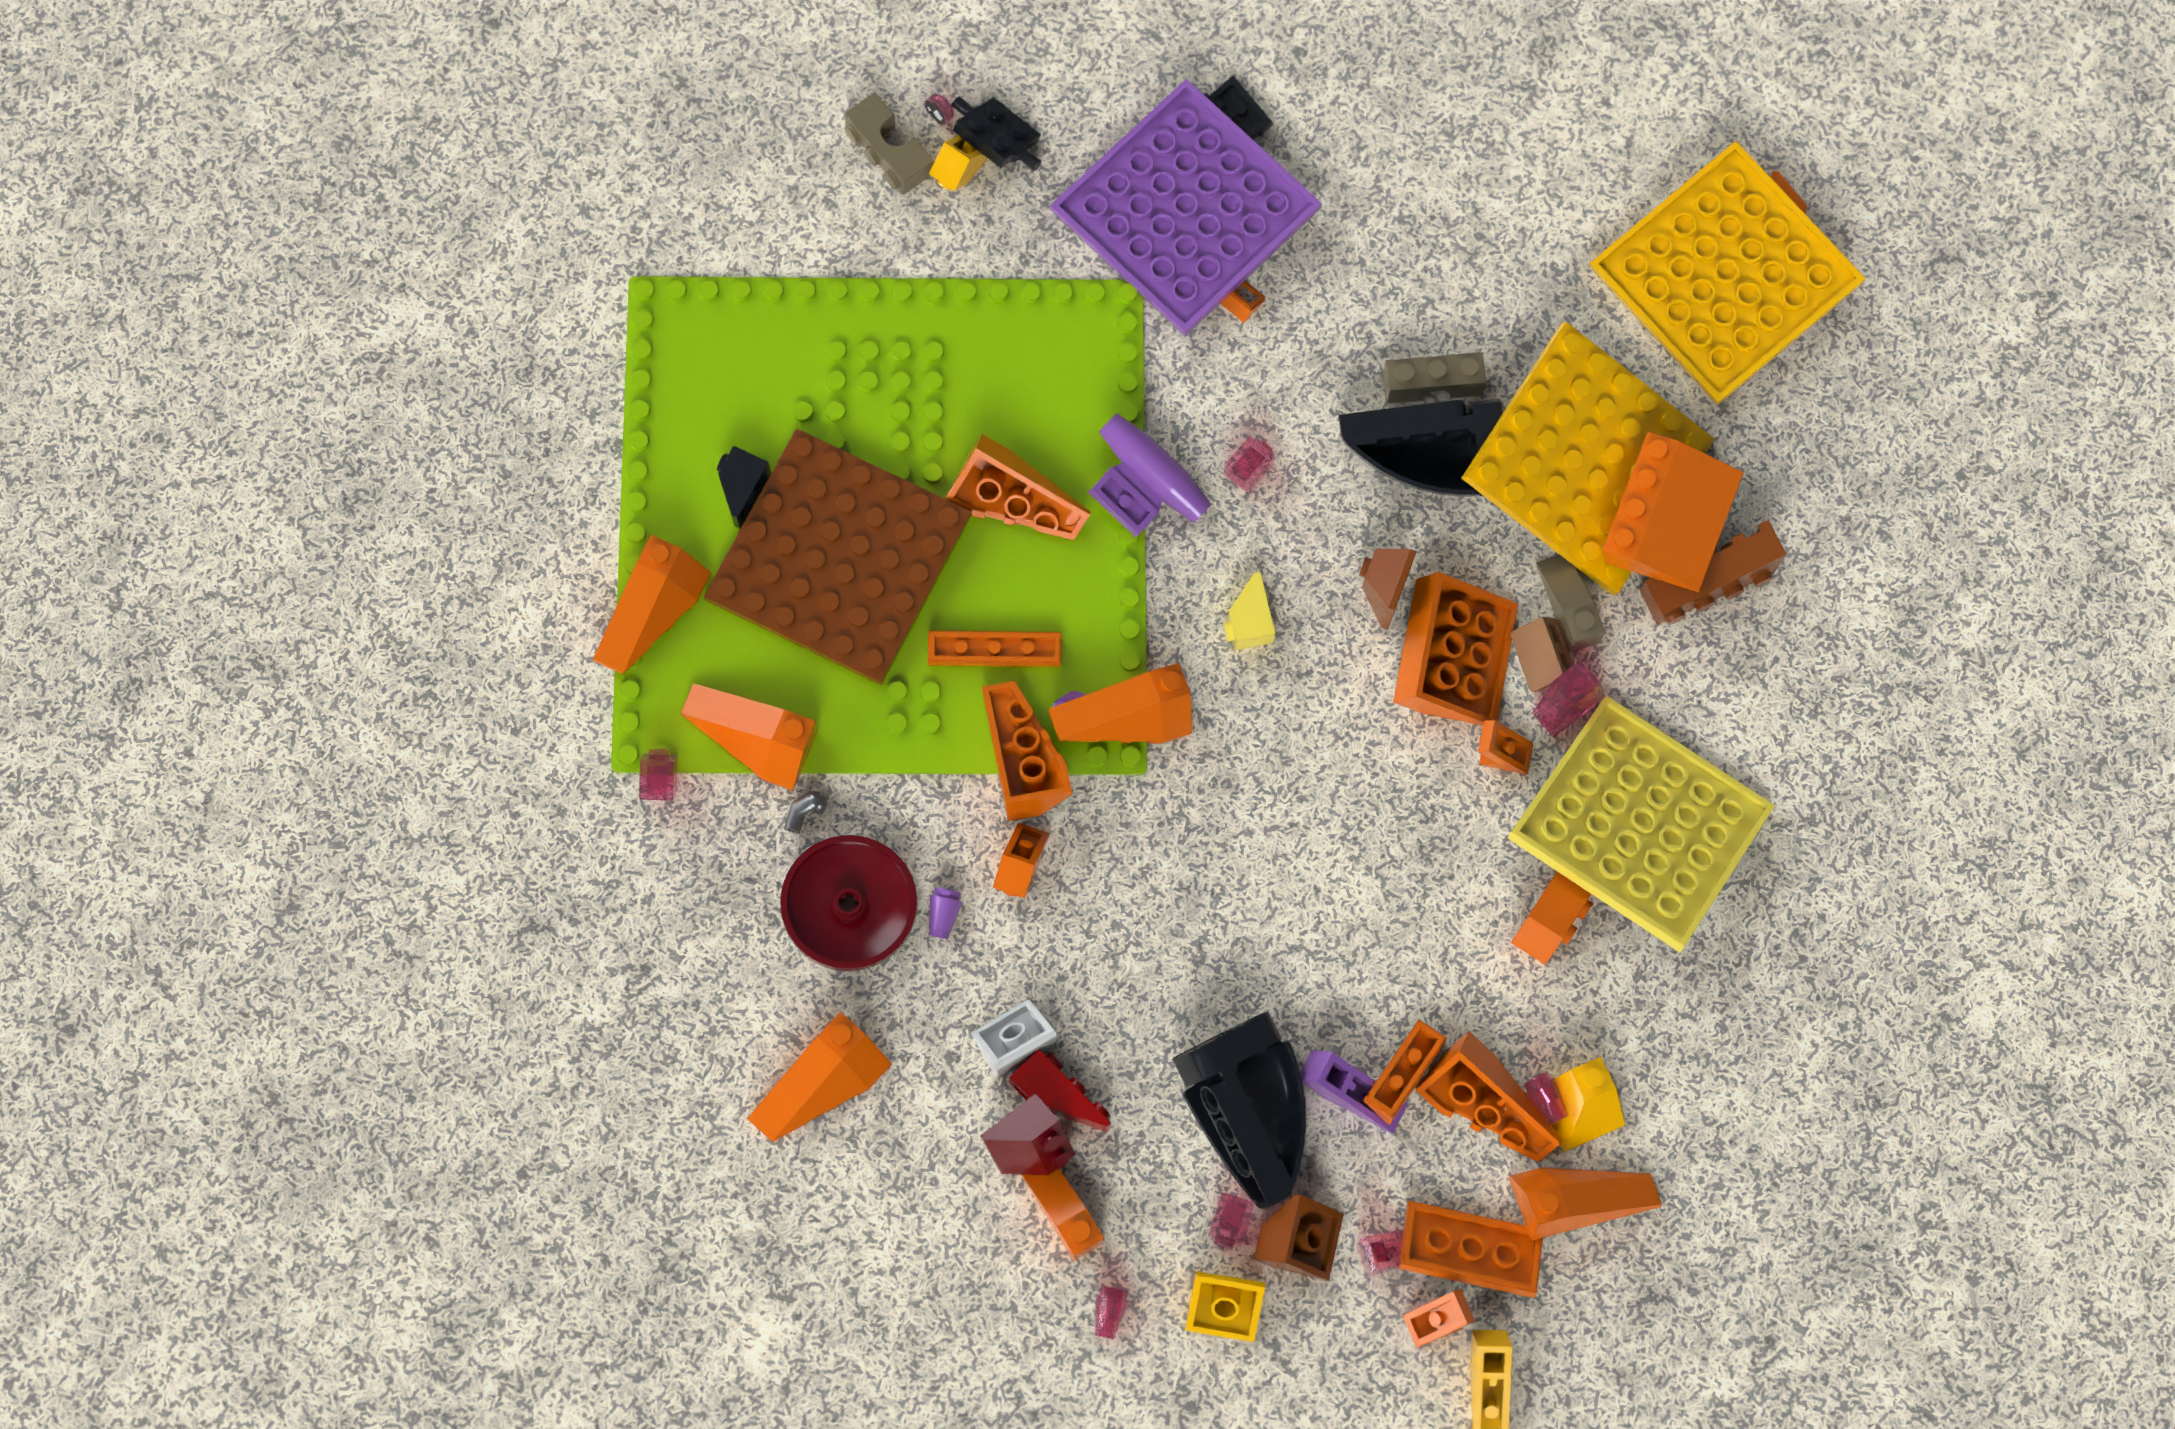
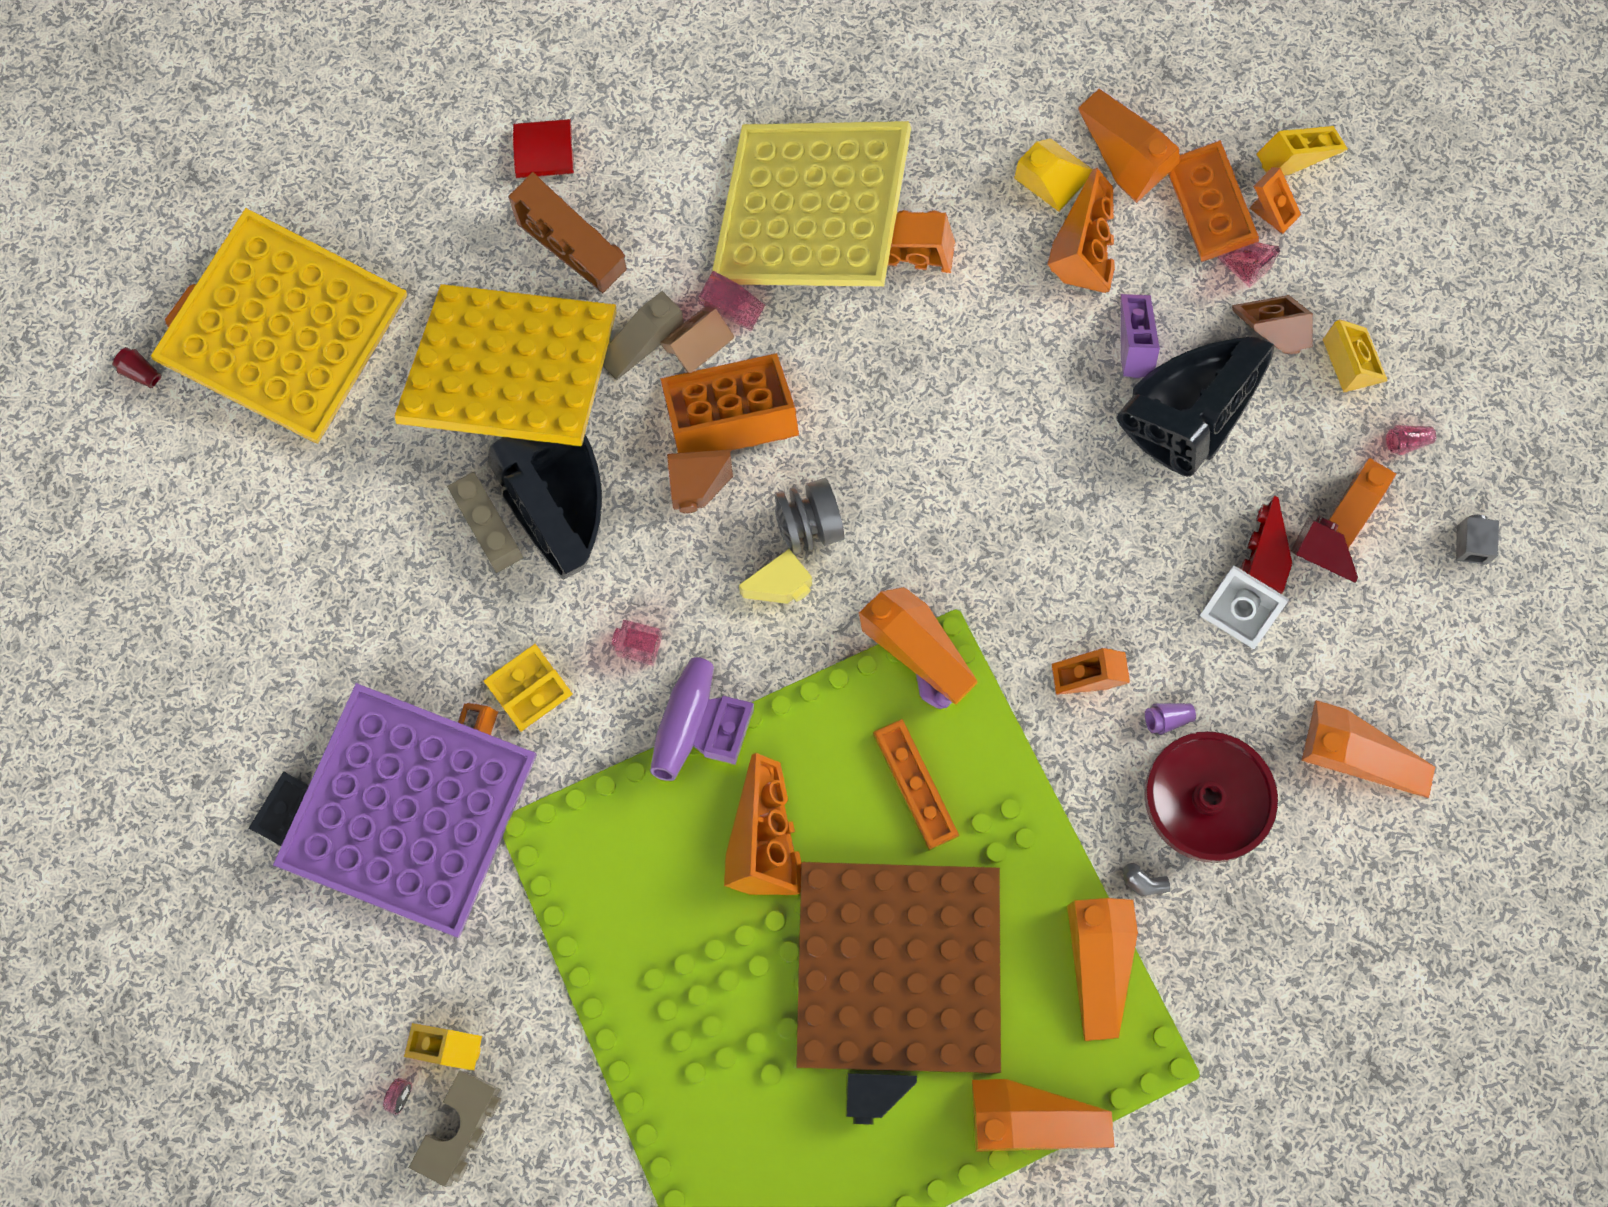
camera: 110 degrees left, 0 degrees up
clear pink brick [639,749,678,801] -> none
black plate [951,96,1042,171] -> none
orange wedge [982,681,1072,822] -> none
clear pink brick [1208,1192,1255,1250] -> none
orange slope [1363,1020,1447,1125] -> none
orange slope [1478,720,1534,775] -> none
clear pink cone [1523,1071,1568,1125] -> none
orange slope [1603,432,1744,592] -> none
none -> dark red cone [112,347,162,389]
none -> yellow slope [483,643,573,732]
none -> red slope [513,119,574,178]
none -> flat silver wheel [774,477,845,555]
none -> flat silver brick [1456,515,1499,565]

